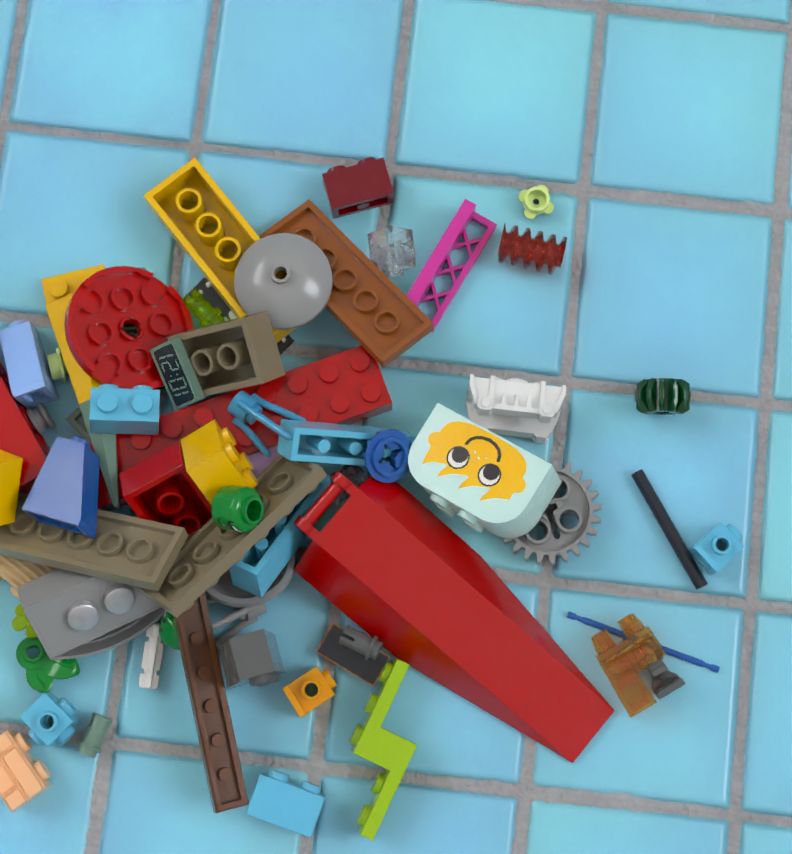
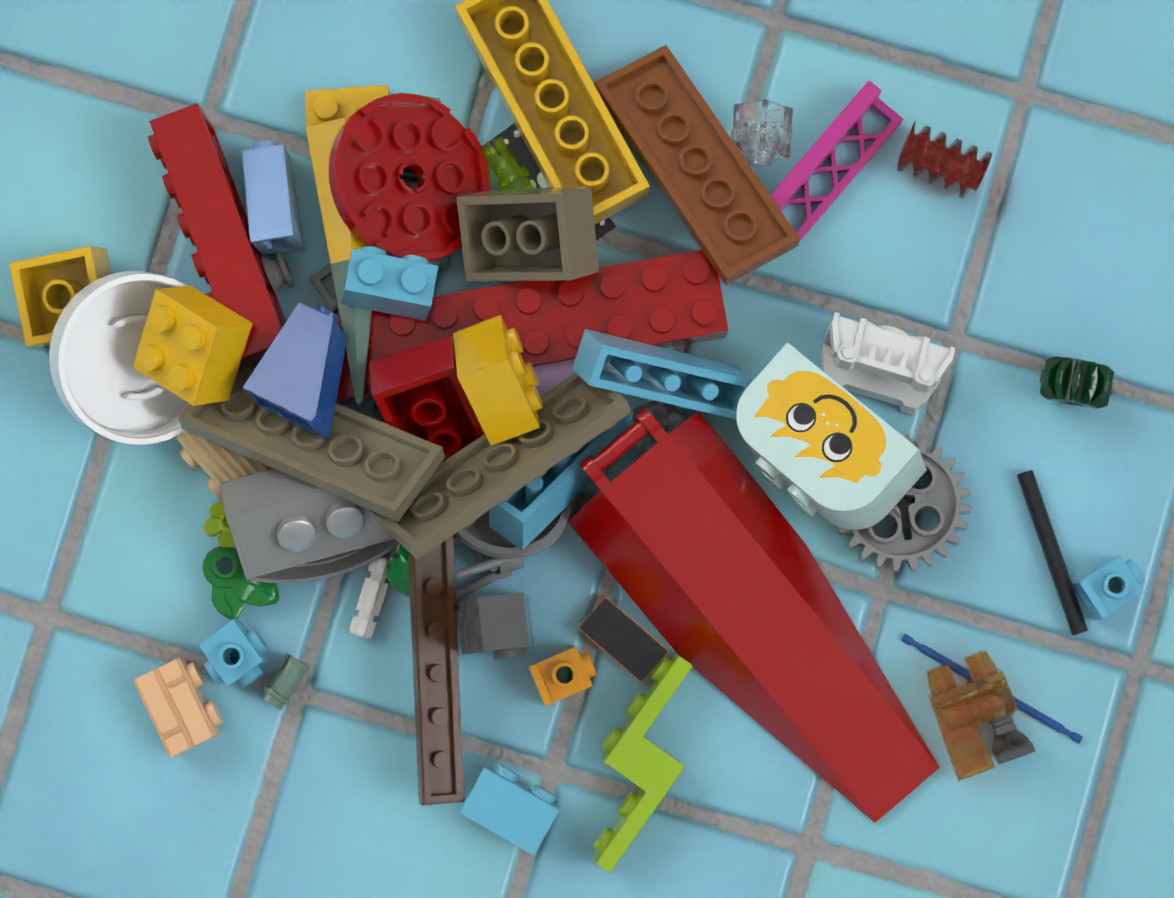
camera: 15 degrees right, 5 degrees up
yellowish green plate [47,347,68,383] -> none
tile [150,337,205,411] -> none
green head [211,485,264,532] -> none
dark azure plant [227,390,306,457] -> none
light grey dish [234,233,333,330] -> none
dark red brick [322,157,394,219] -> none
dark grey pin [338,625,384,661] -> none
blue gear [362,428,412,483] -> none
yellowish green plate [518,185,554,220] -> none

